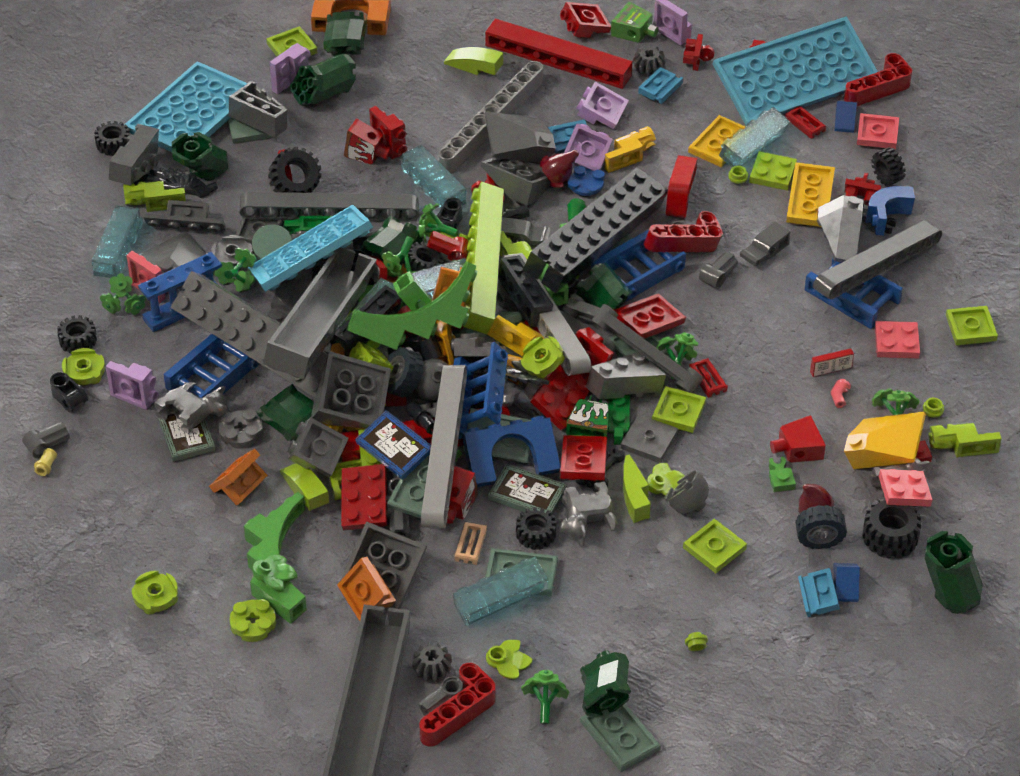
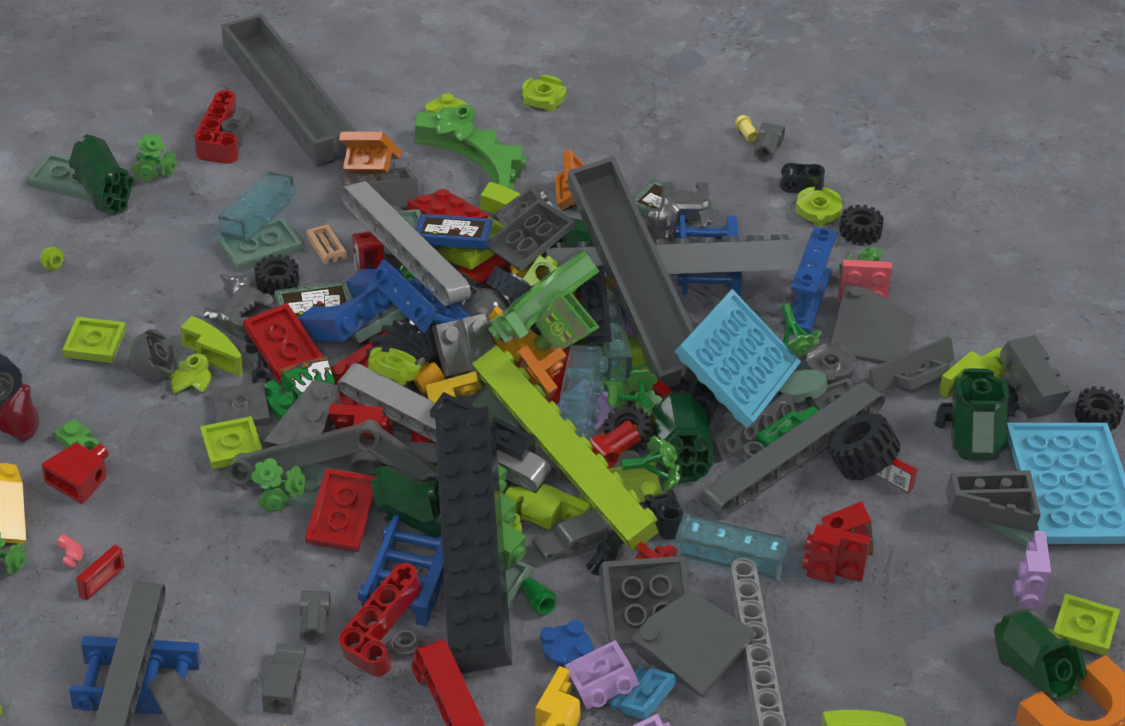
camera: 140 degrees right, 5 degrees down
clear light blue brick [92,205,143,278] -> none
lavender plate [106,361,158,410] -> none
dark green brick [290,54,356,106] -> none
dark grey gear [412,642,452,683] -> none
lime plate [486,640,533,679] -> none
dark red hat [540,150,579,188] -> none
red tile [689,358,728,398] -> none
coral plate [875,321,920,359] -> none

